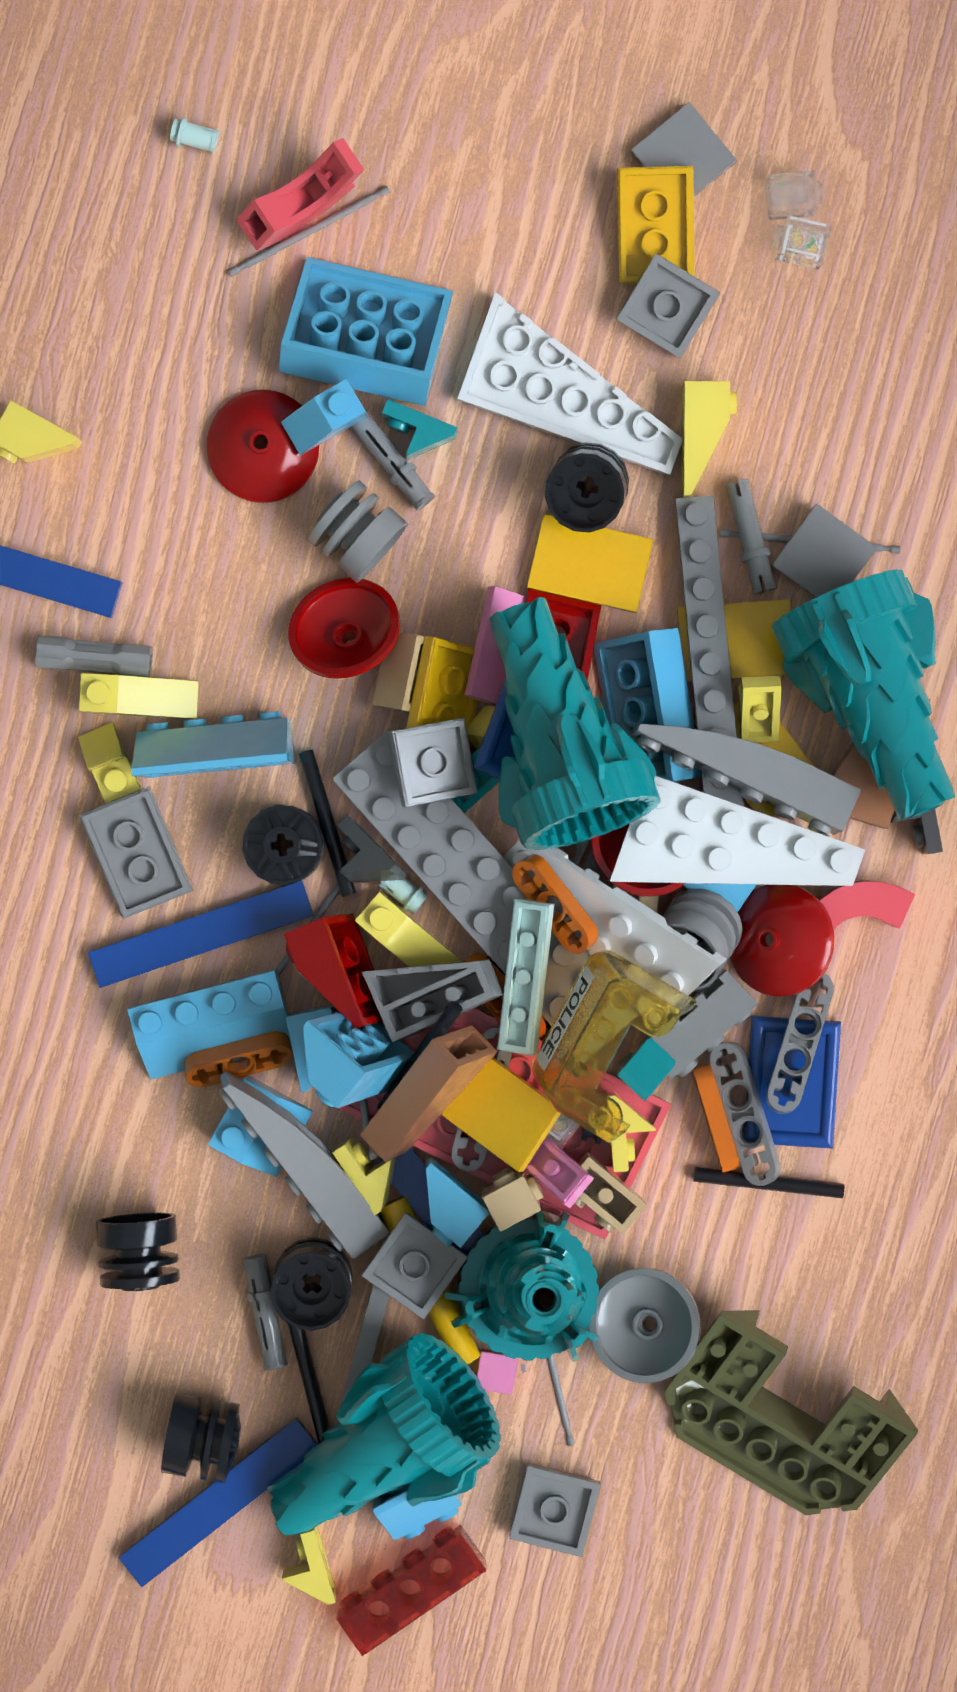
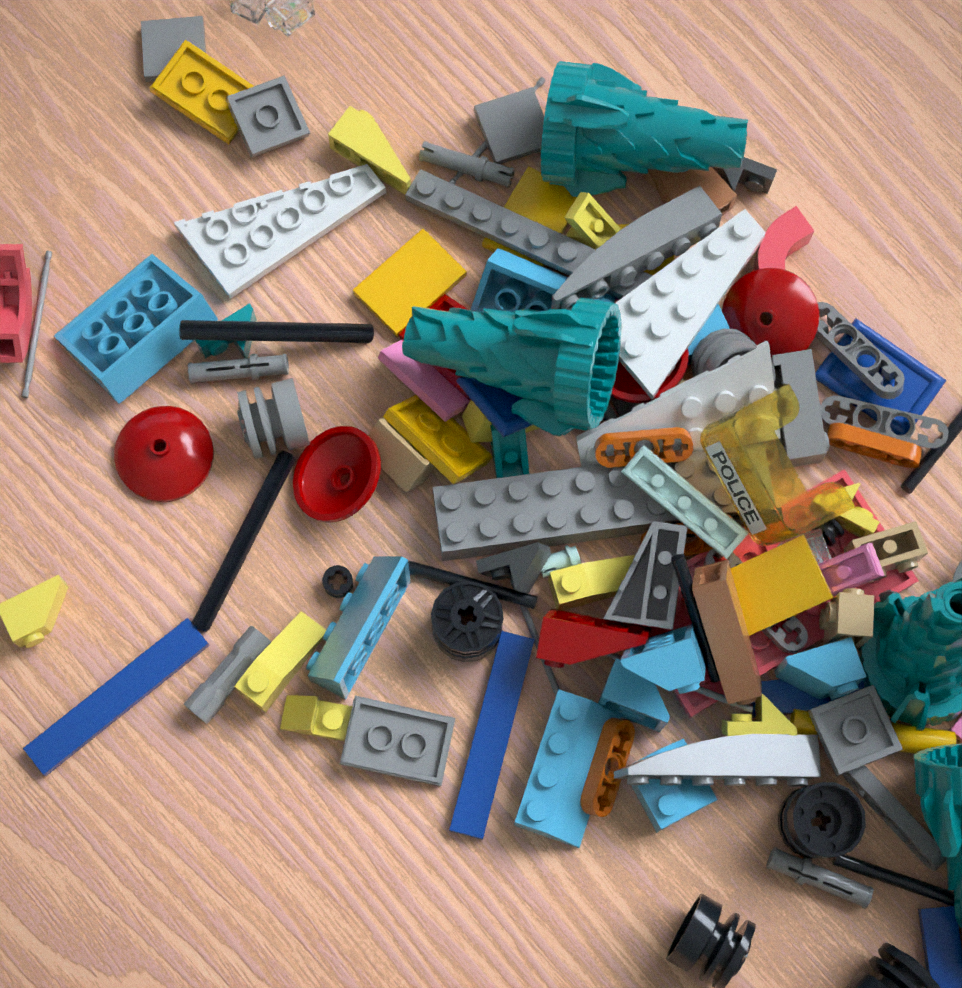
camera: 60 degrees left, 15 degrees down
medium azure slope [281,379,366,456] -> none
light grey tile [389,718,477,807] -> none
black wheel [545,442,629,533] -> none
teal slope [617,1038,676,1101] -> none
none -> black axle [179,320,374,343]
none -> black axle [192,450,296,632]
none -> black bush [322,565,353,598]

